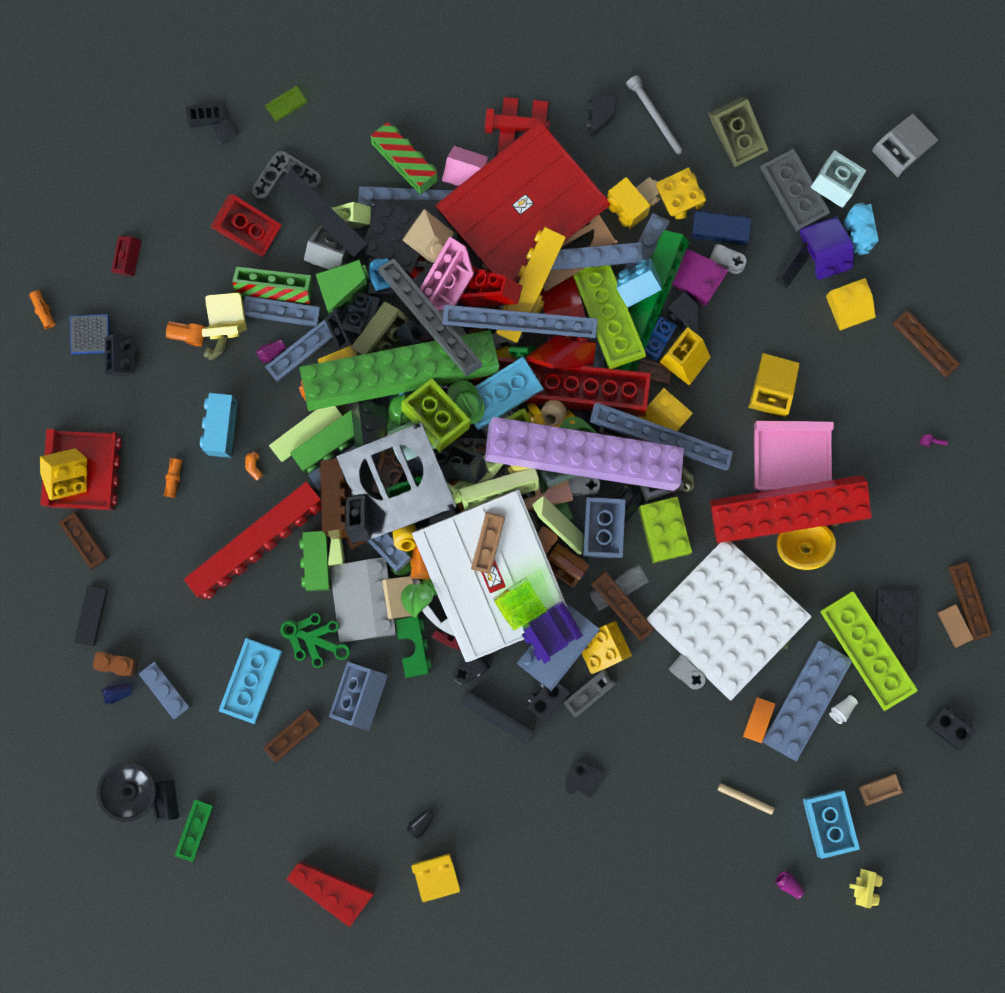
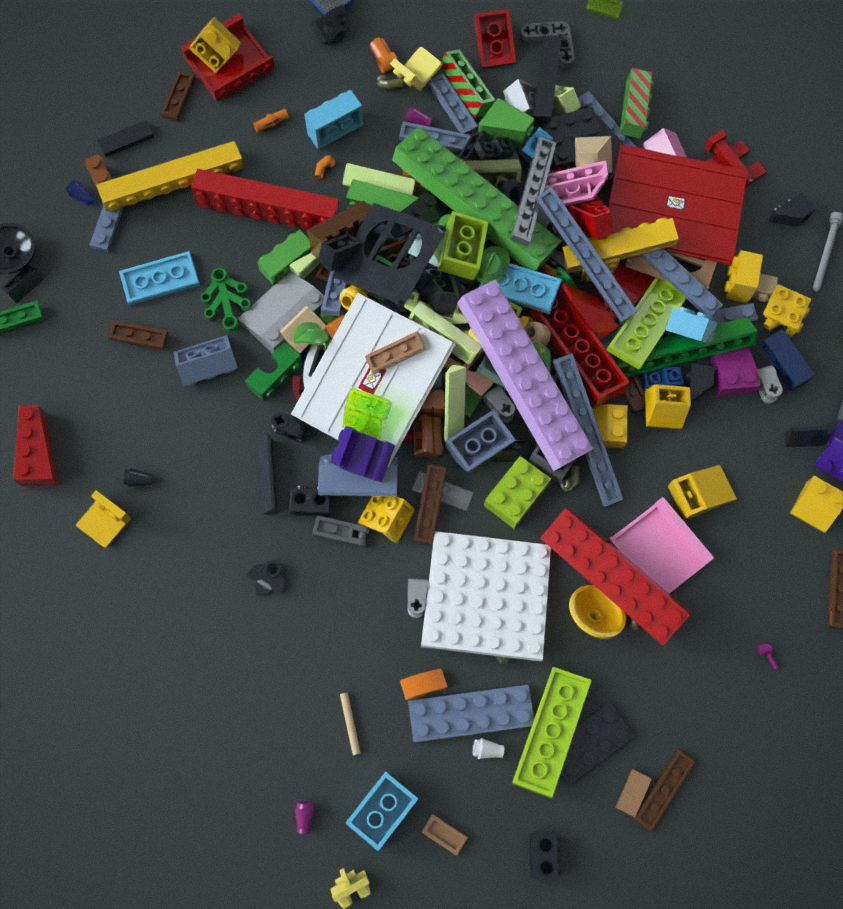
camera: 50 degrees right, 10 degrees down
none -> yellow brick [96,141,243,212]

